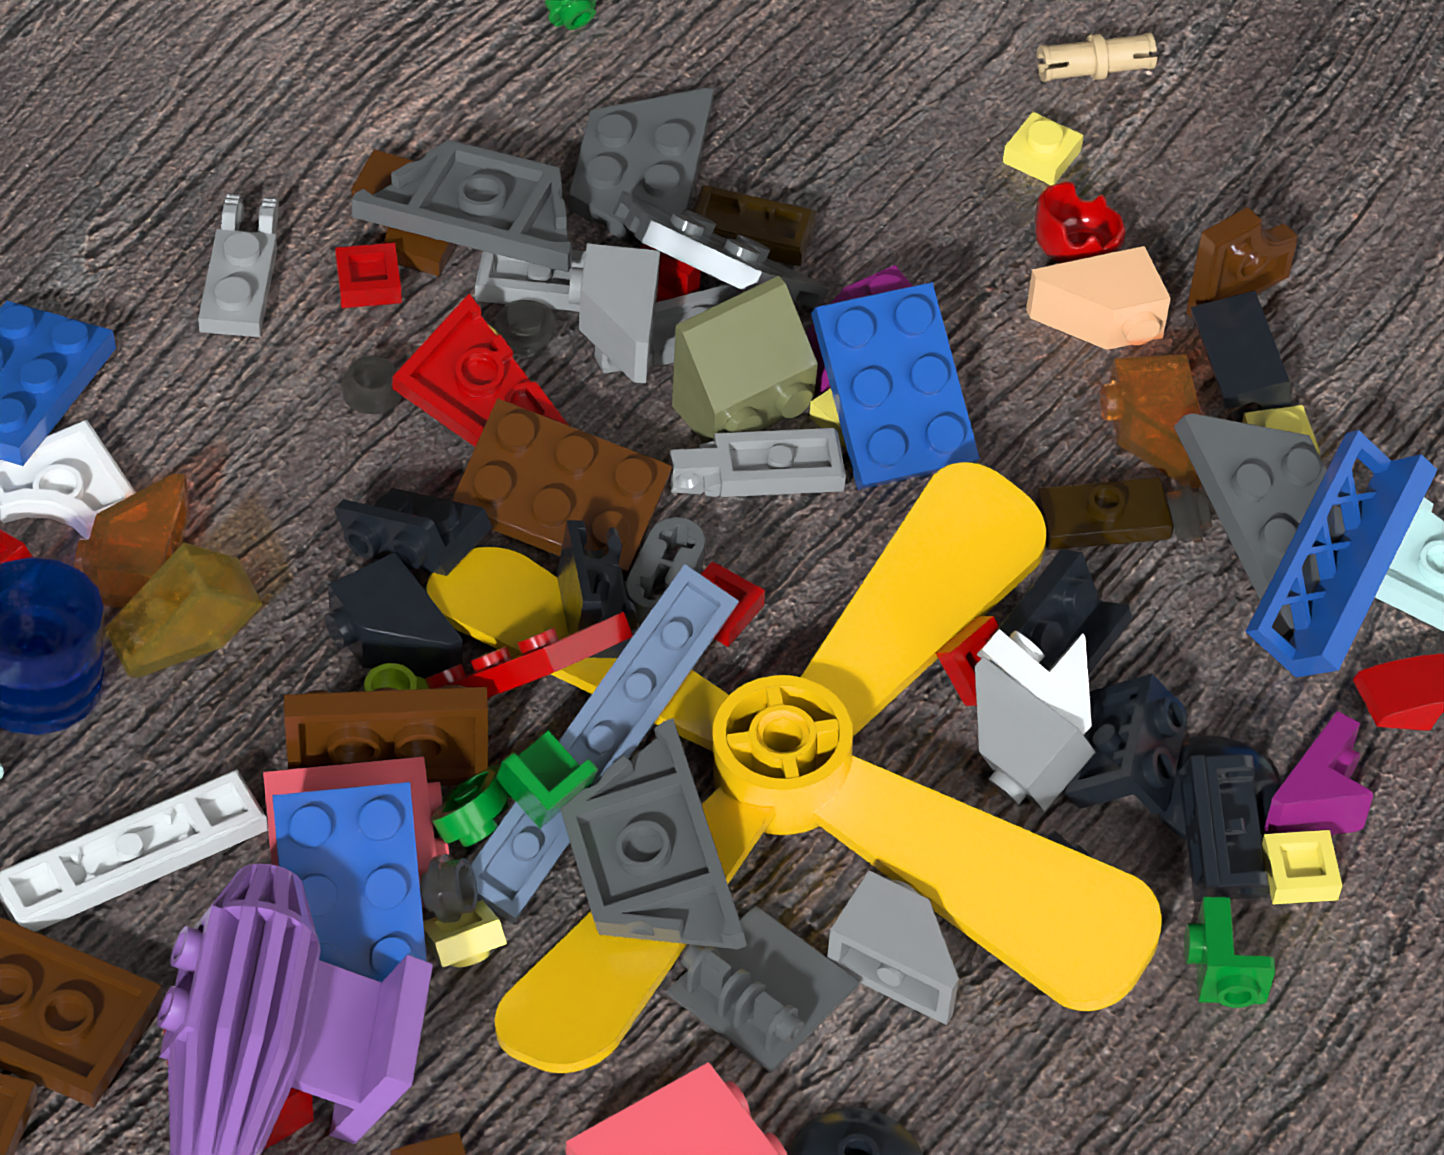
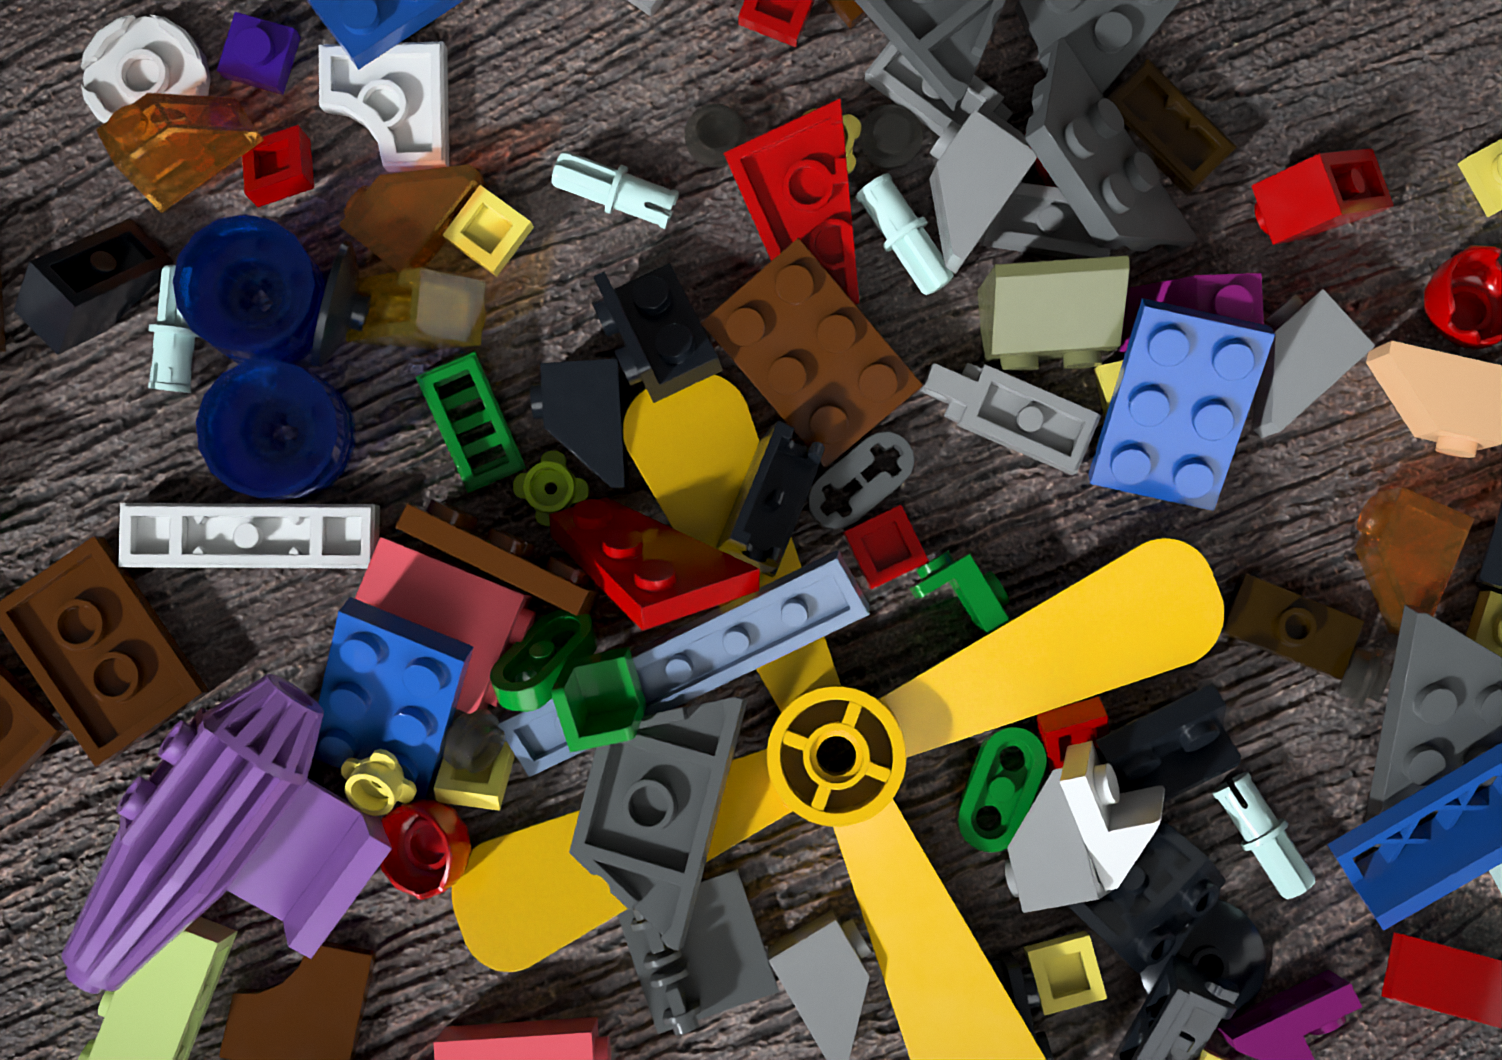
camera: 35 degrees right, 35 degrees up
none -> clear blue wheel [196,359,356,500]
none -> black dish [312,240,372,367]
none -> light yellow plate [341,749,417,816]
none -> red hair [380,799,472,900]
none -> green slope [416,350,526,493]
none -> light yellow plate [443,185,534,277]
none -> light aqua axle [552,151,679,229]
none -> light aqua axle [855,173,954,295]
none -> green bracket [909,550,1010,634]
none -> green plate [955,726,1047,852]
none -> light yellow plate [1023,931,1107,1015]
none -> light aqua axle [1212,772,1316,899]
none -> red slope [1251,148,1394,245]
none -> light grey slope [1253,289,1375,438]

